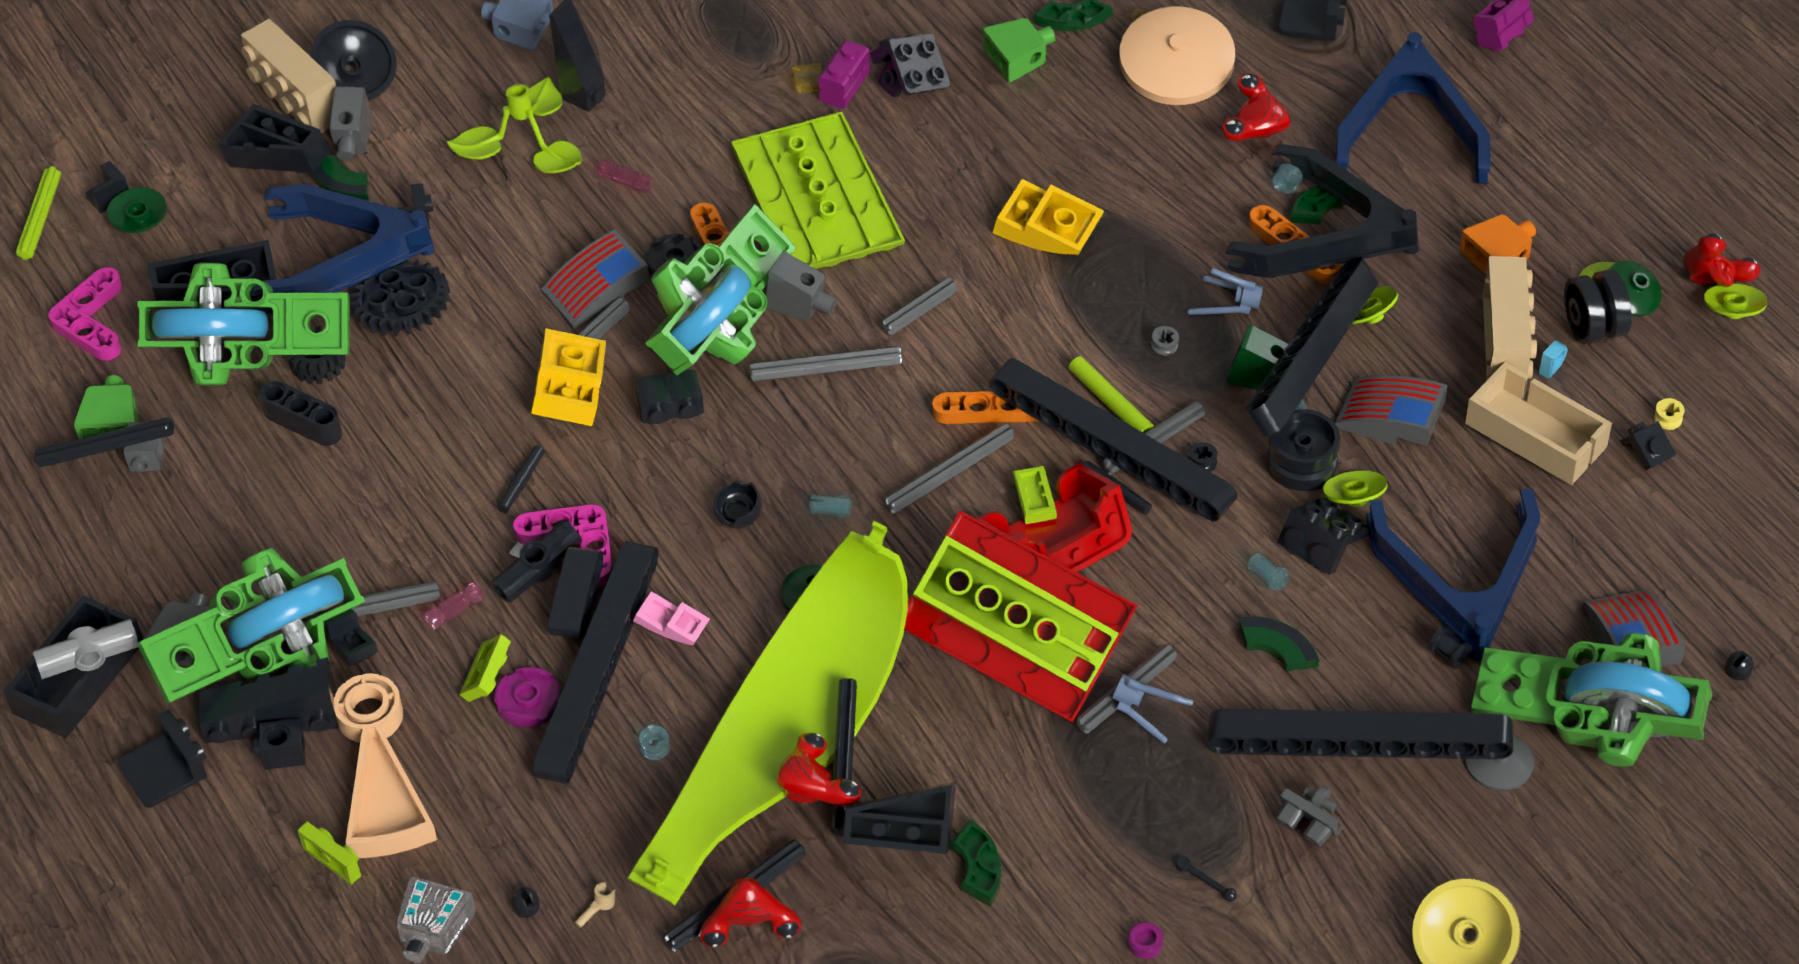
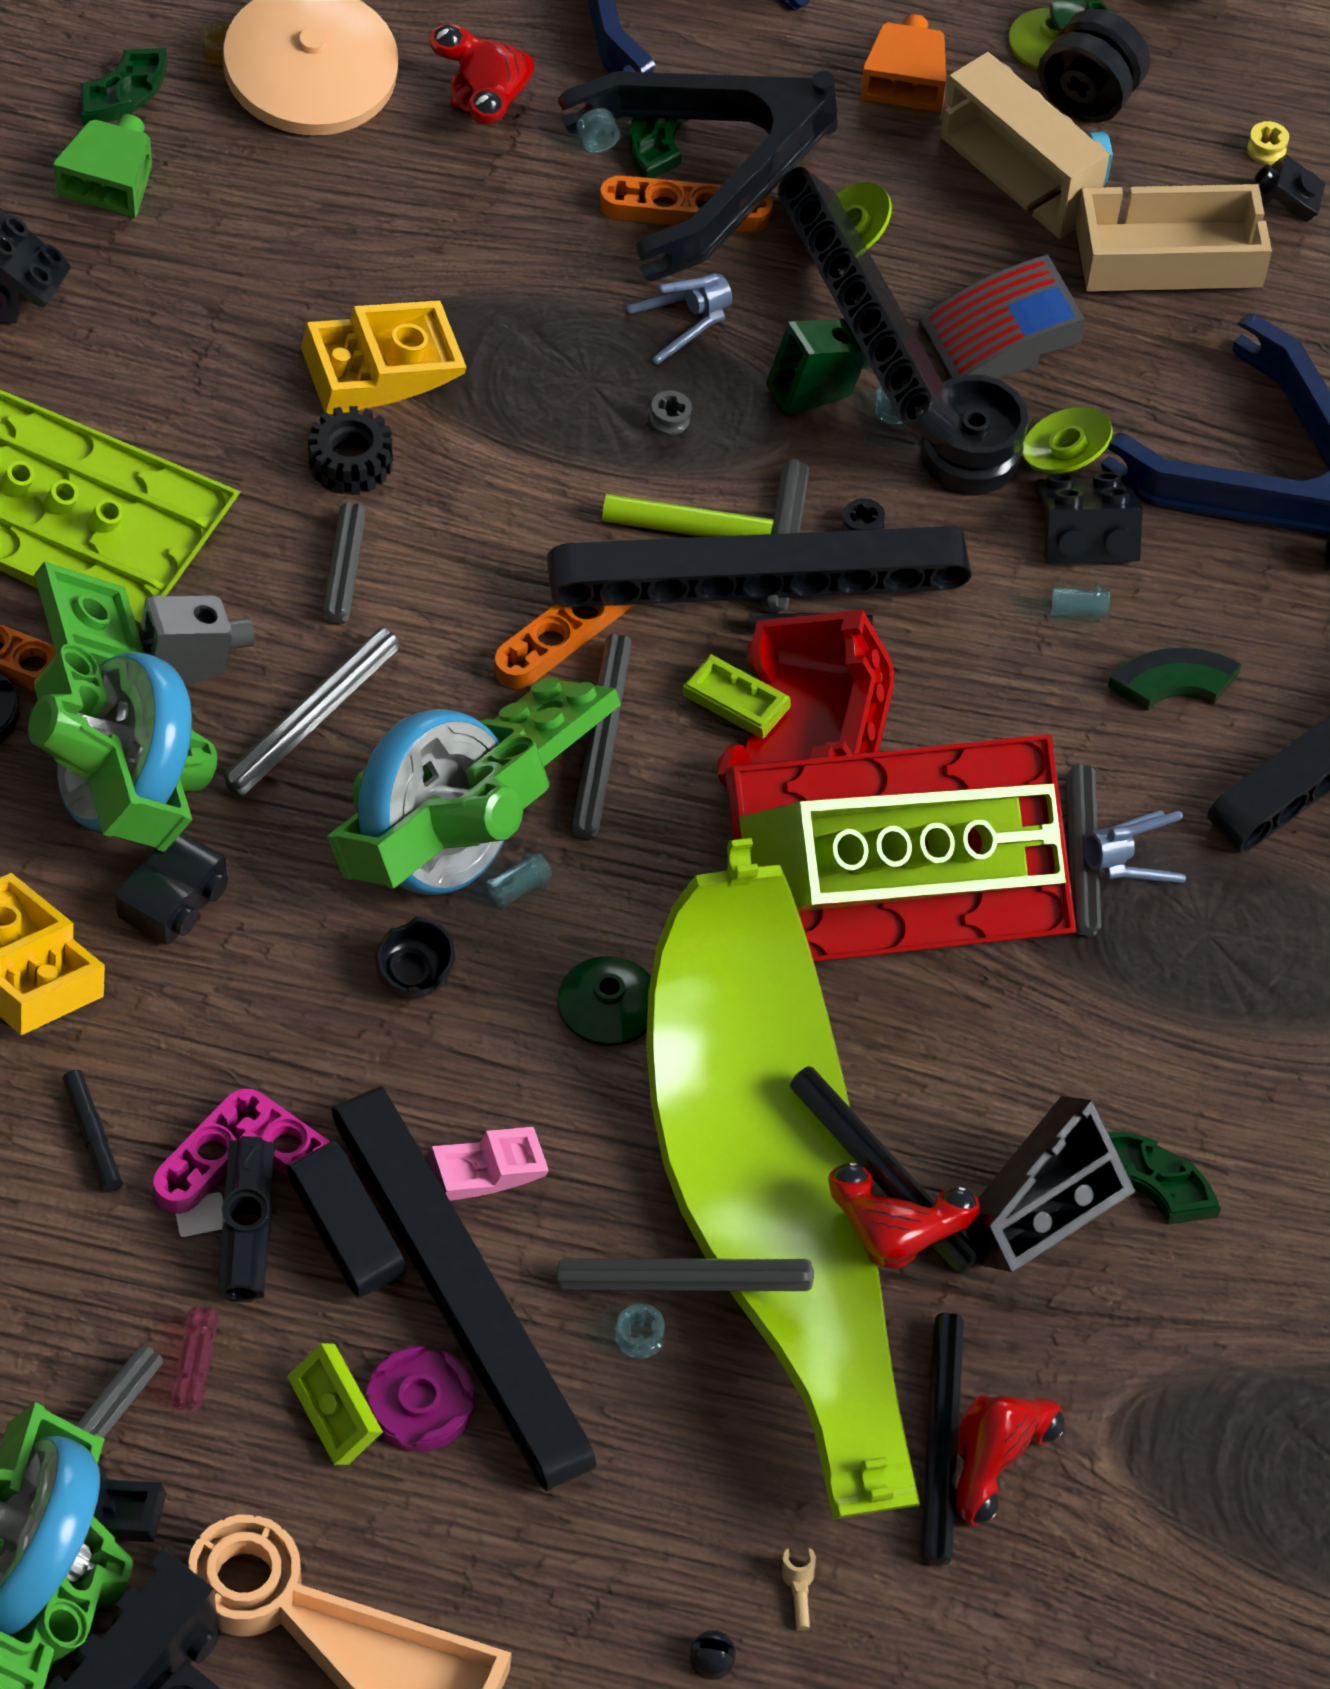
camera: 50 degrees left, 5 degrees up
none -> black tyre [308,406,393,495]
none -> piece [327,677,621,895]
none -> dark grey axle [556,1258,814,1291]

